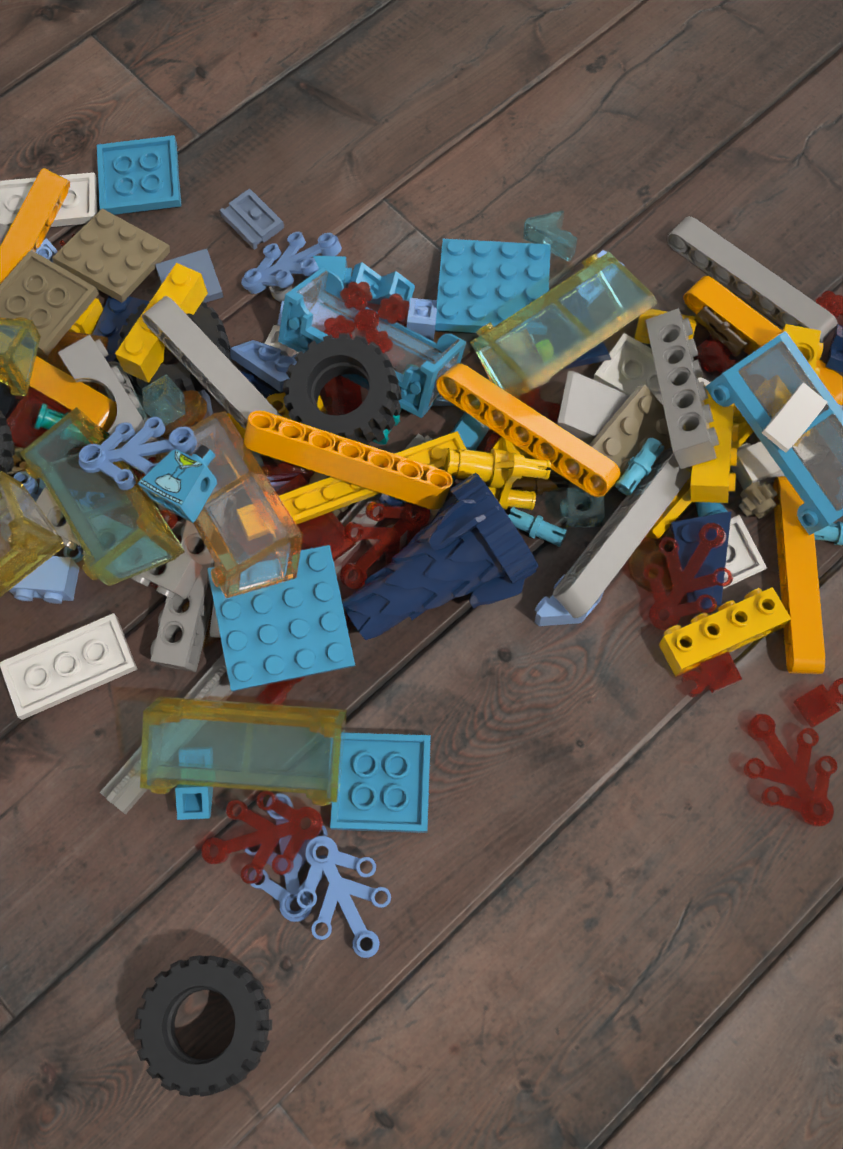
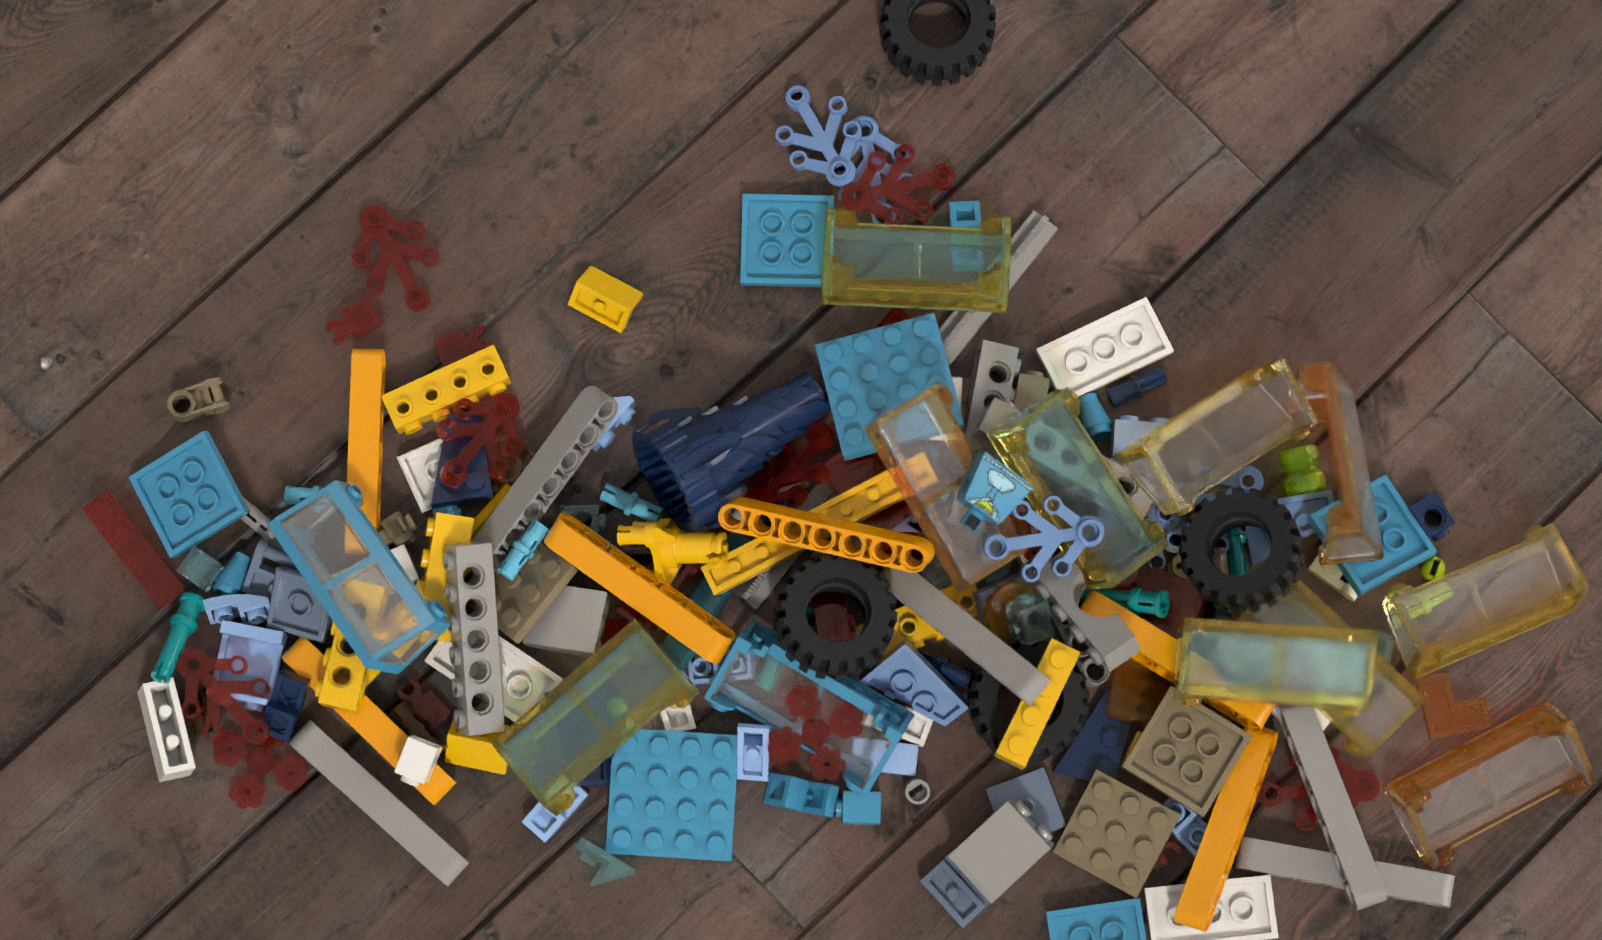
camera: 175 degrees right, 10 degrees up
medium blue plant [241,232,342,294] -> none
white slope [762,382,827,453] -> none
none -> white brick [394,735,443,787]
none -> yellow panel [568,266,643,333]
none -> light grey slope [948,798,1054,904]
none -> dark tan brick [1013,370,1050,419]
none -> dark azure cone [1078,393,1113,441]
none -> dark blue axle [1106,367,1168,408]

